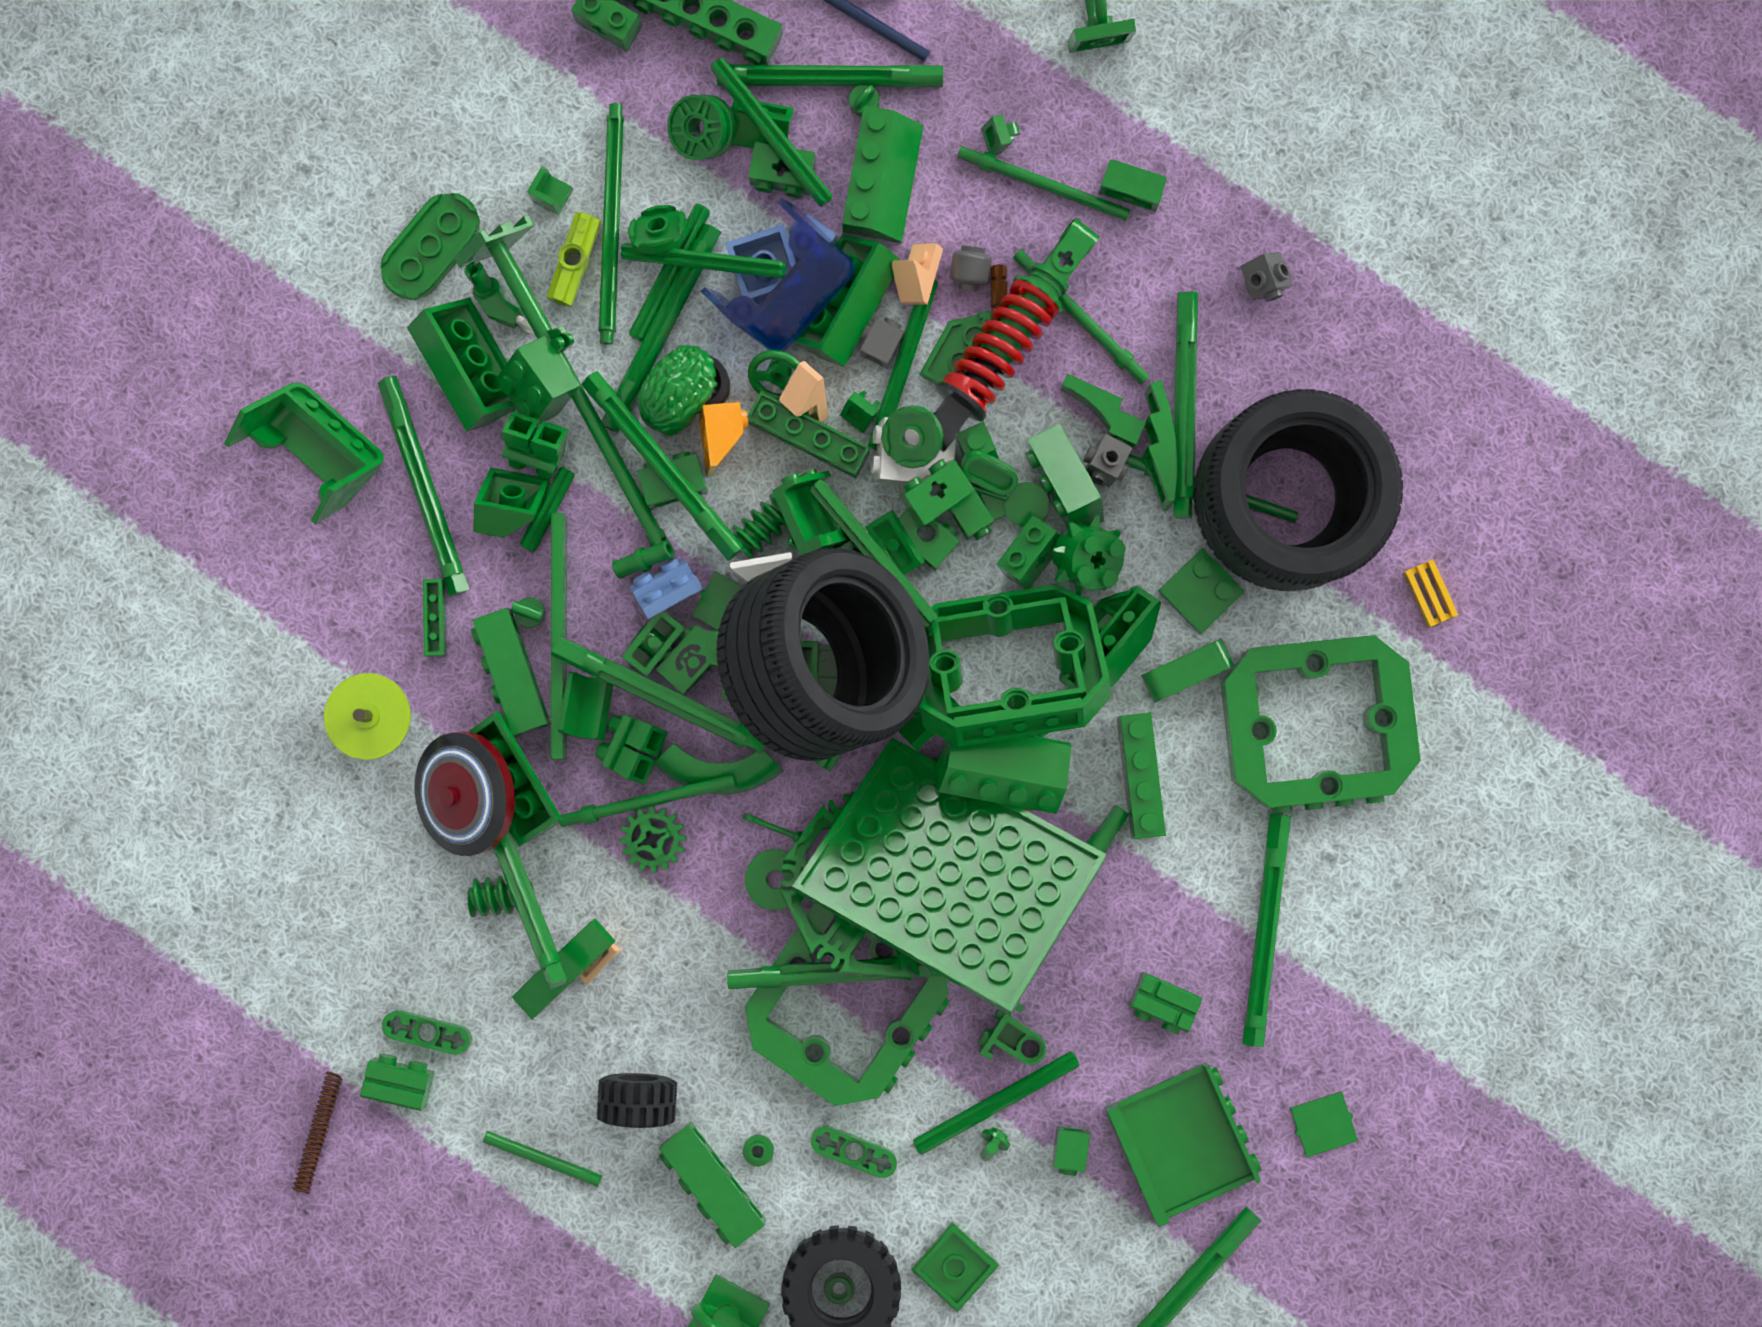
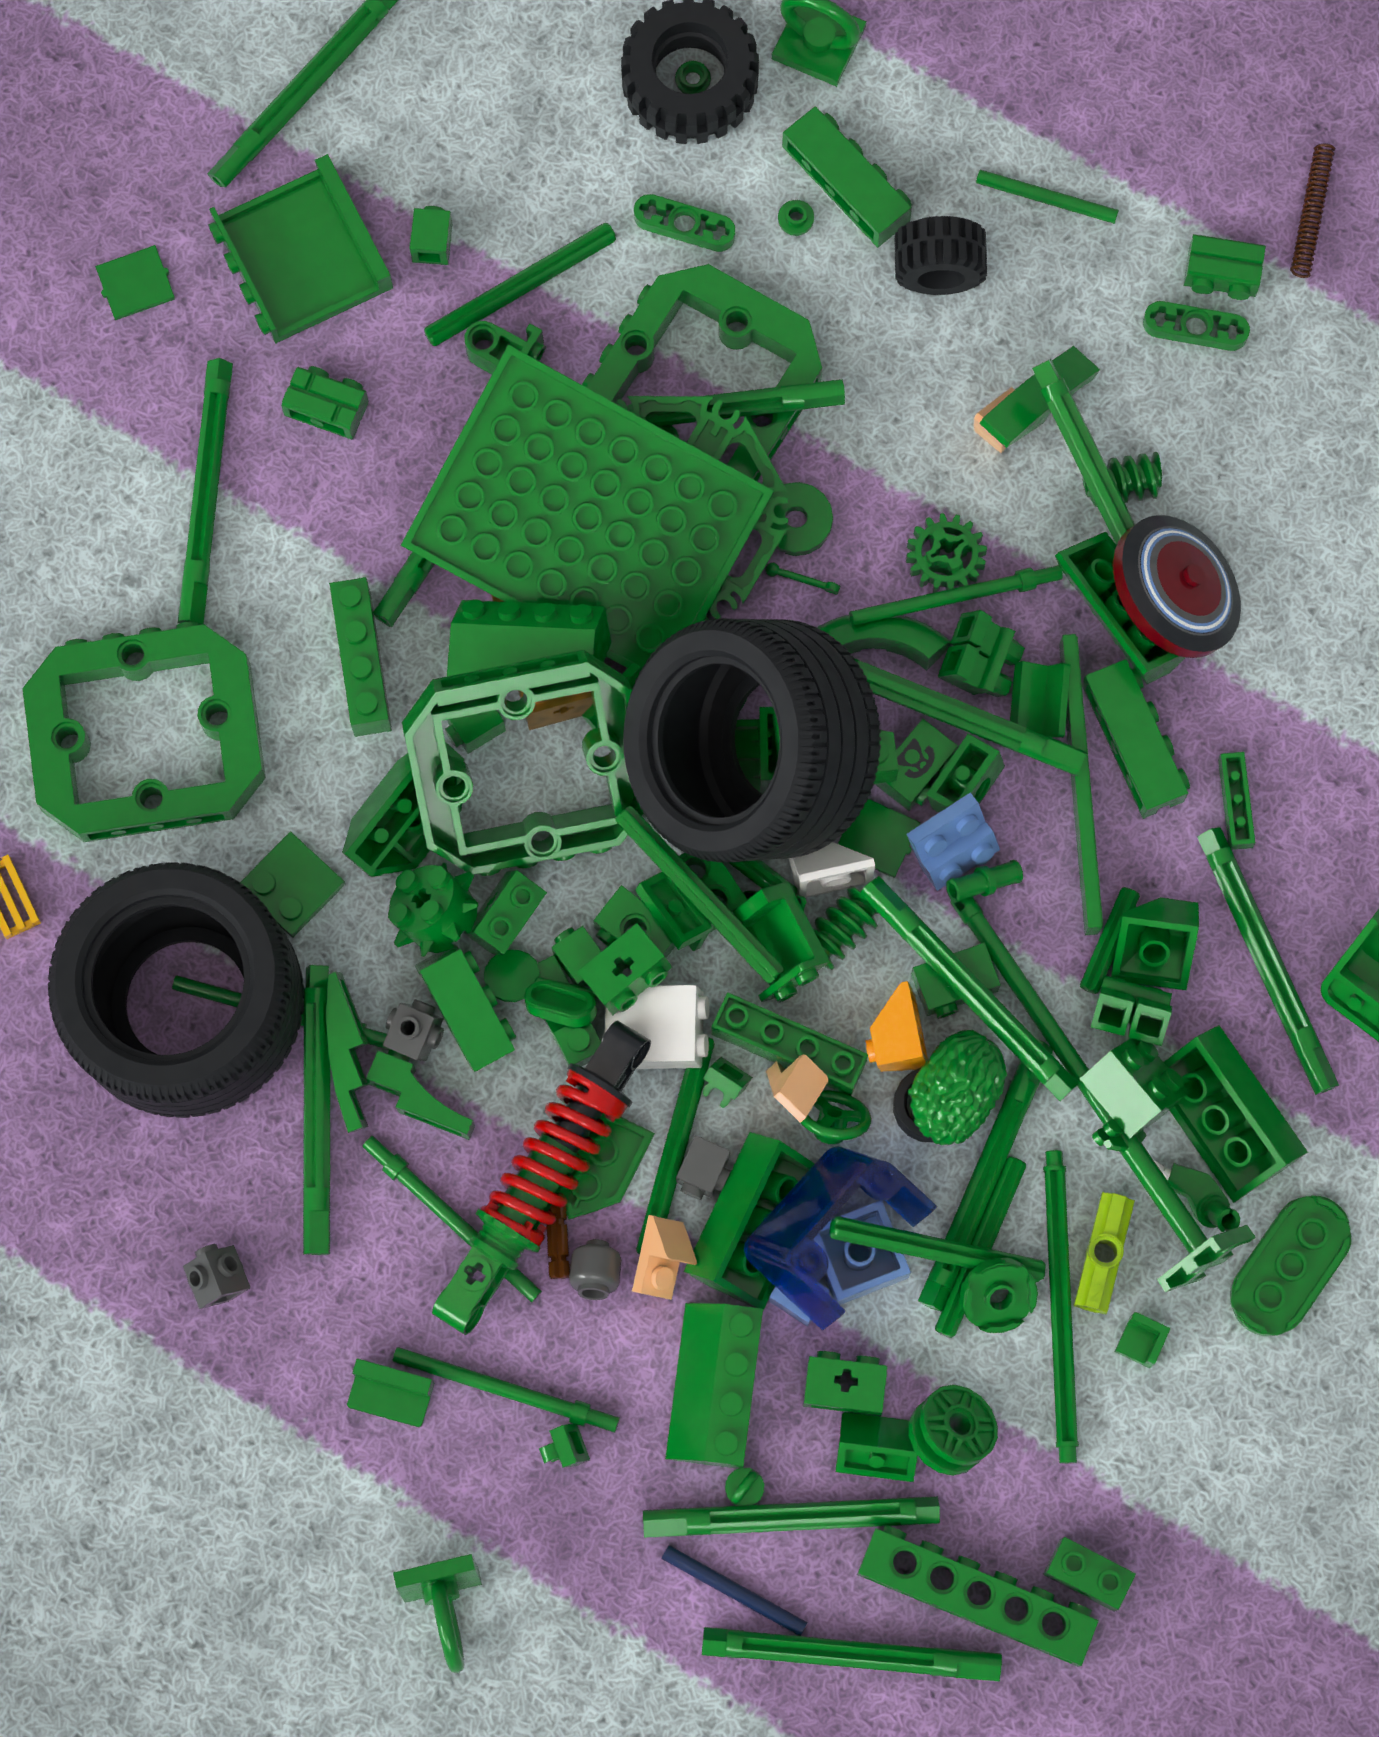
camera: 175 degrees right, 10 degrees down
lime piece [324,673,411,760] -> none
green plate [511,597,545,628] -> none
green axle [711,58,832,207] -> none
green tile [881,405,944,469] -> none
green tile [911,1221,999,1312] -> none
green plate [980,1127,1010,1161] -> none
green beam [1141,638,1235,703] -> none

